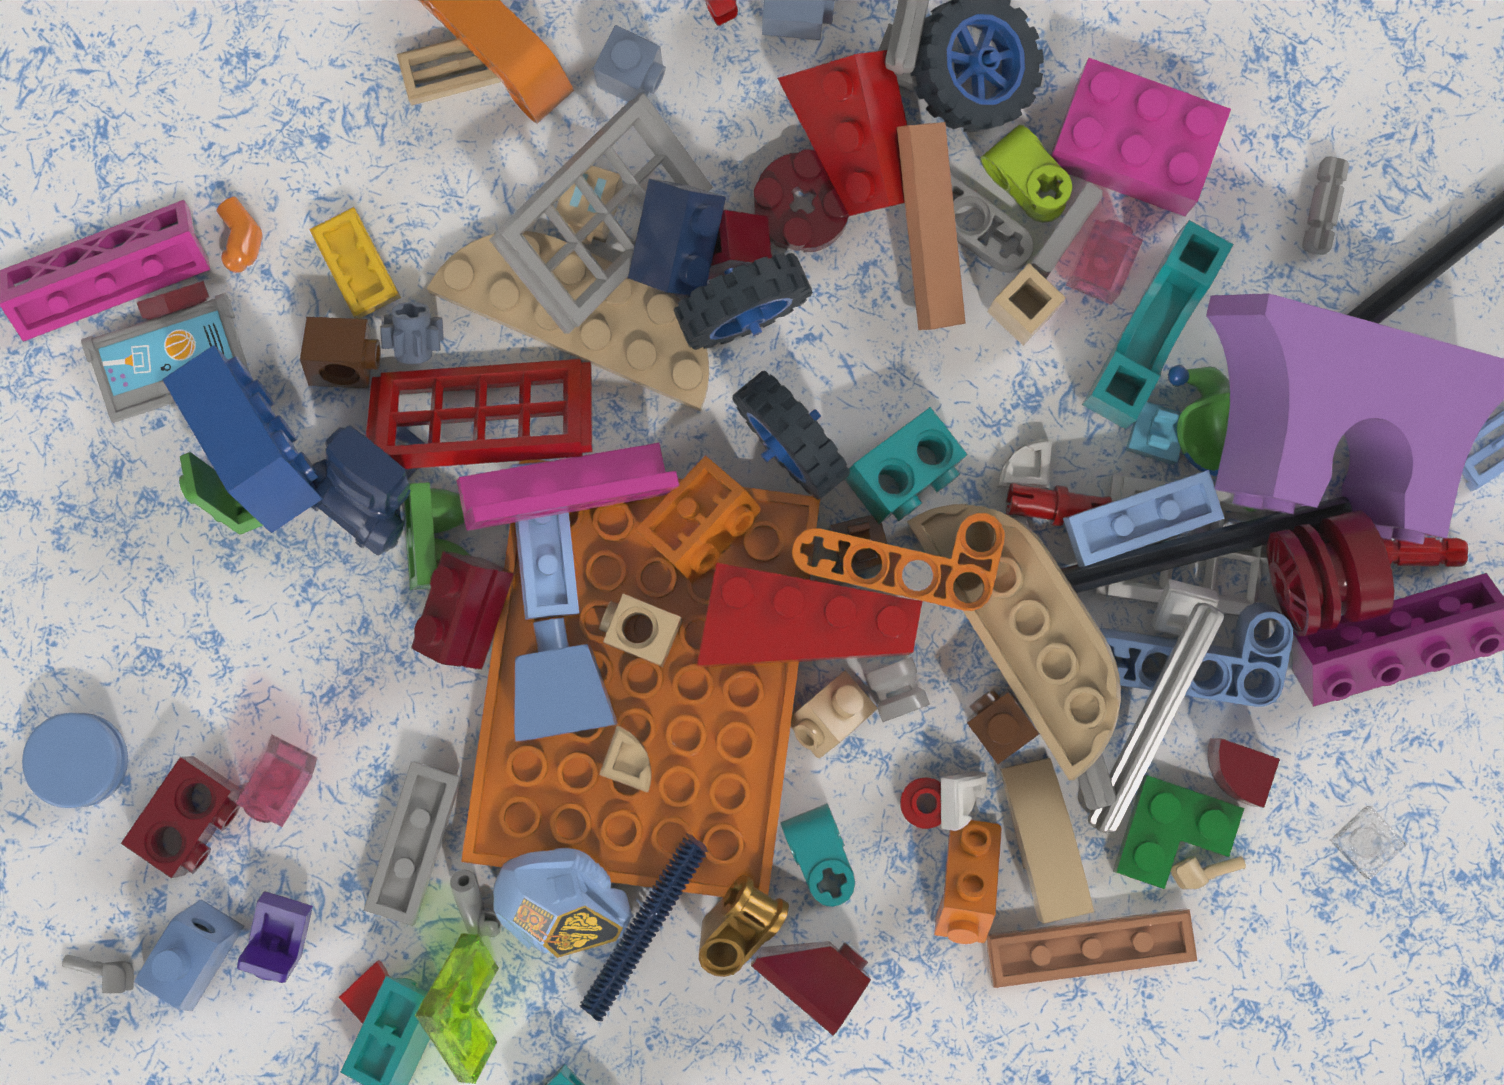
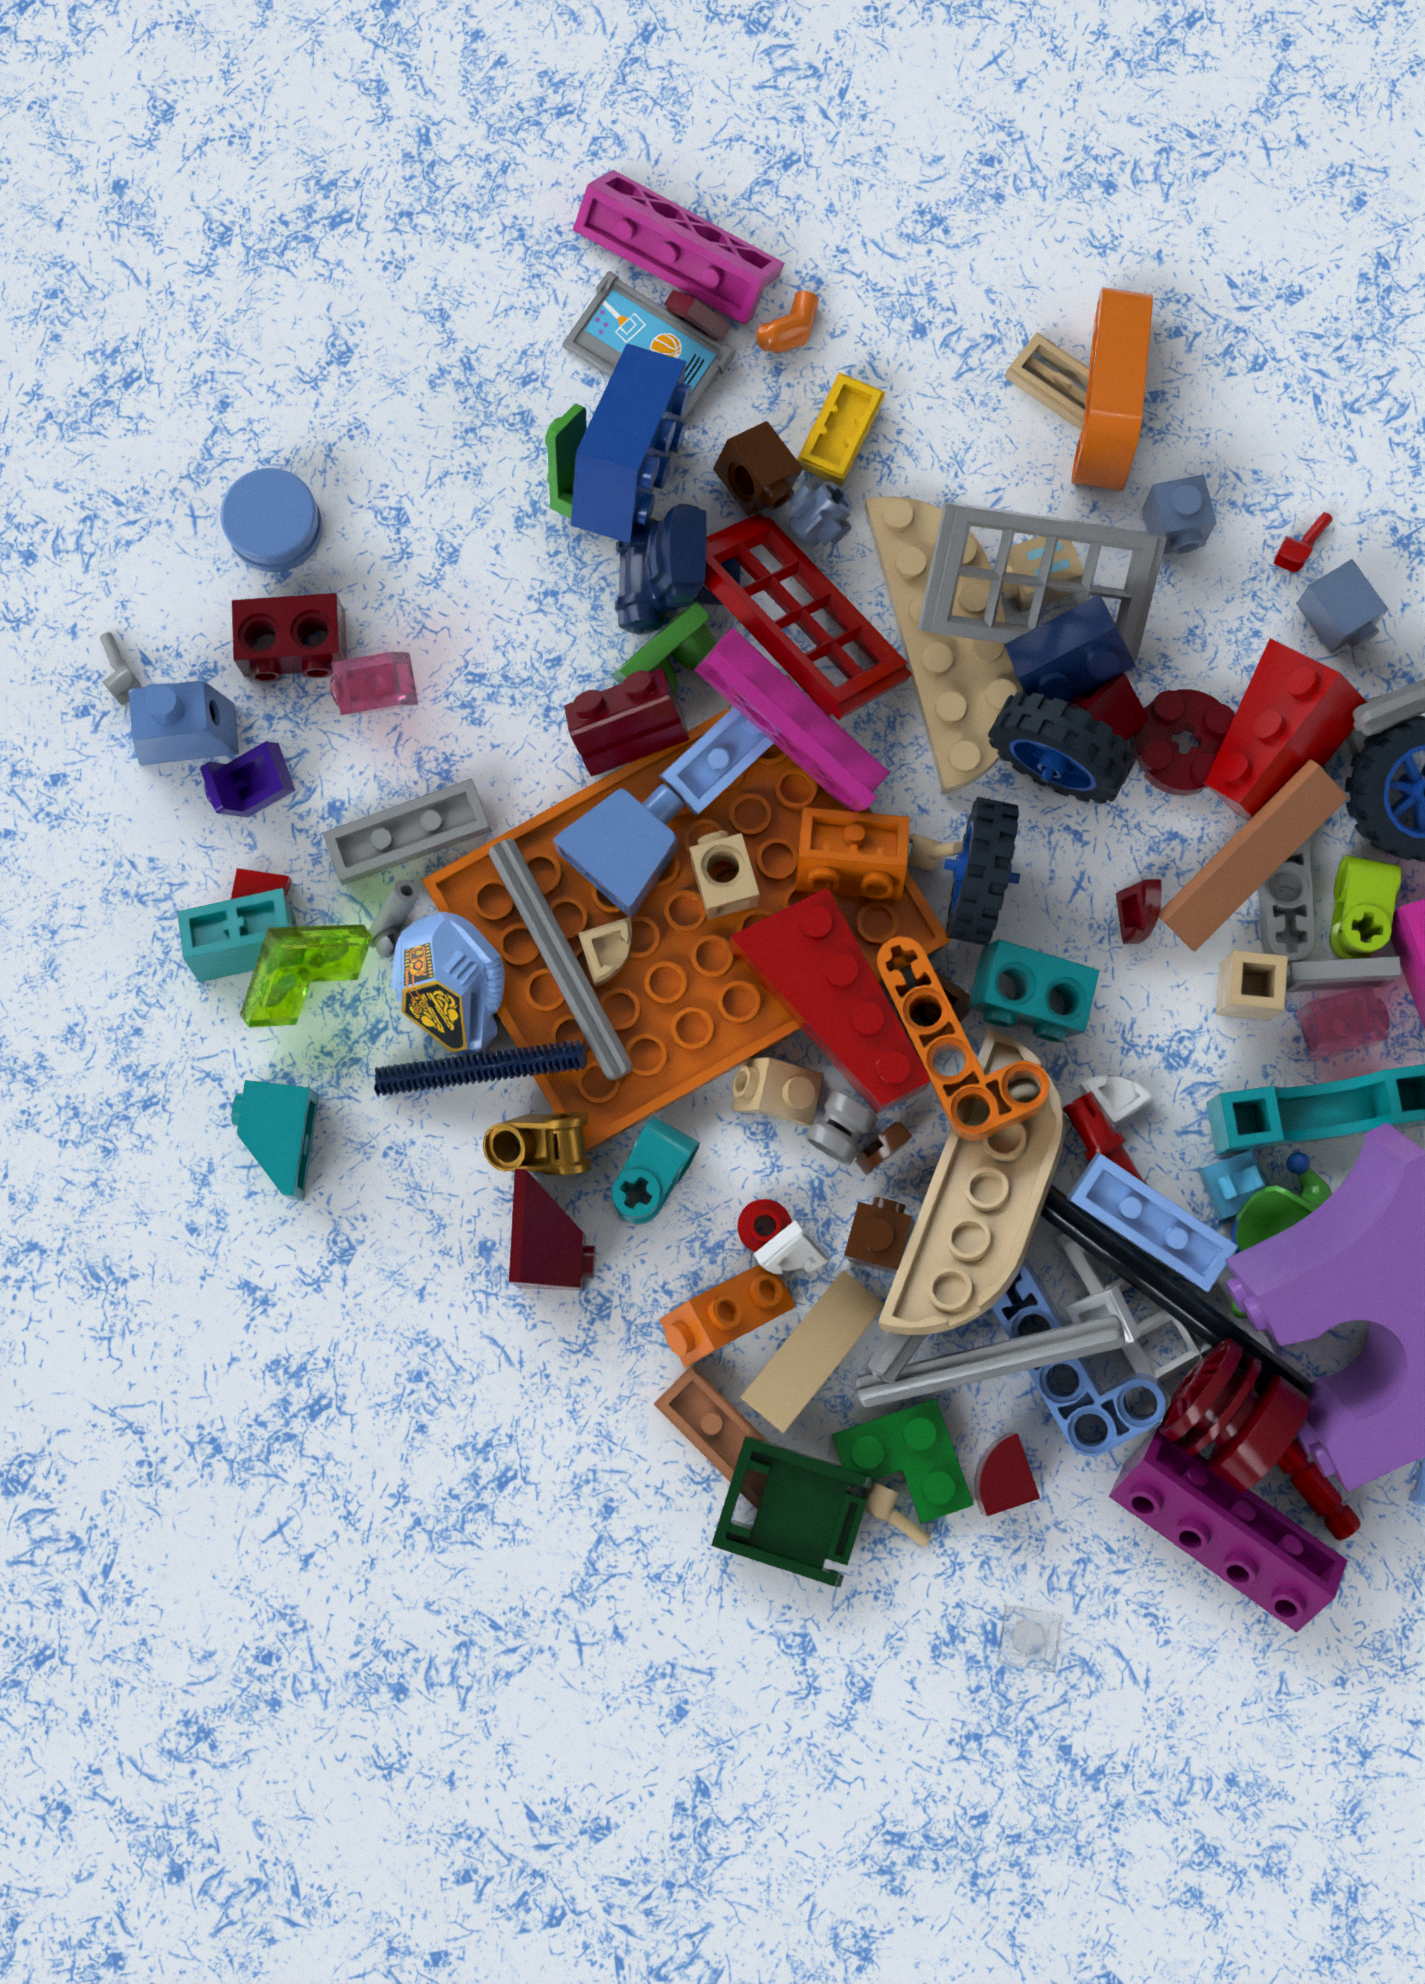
camera: 55 degrees right, 5 degrees down
none -> light grey axle [489,839,633,1081]
none -> dark green container [711,1435,874,1587]
none -> reddish brown tile [855,1121,912,1176]
none -> tan hand [907,833,964,872]
none -> dark red tile [1116,879,1162,944]

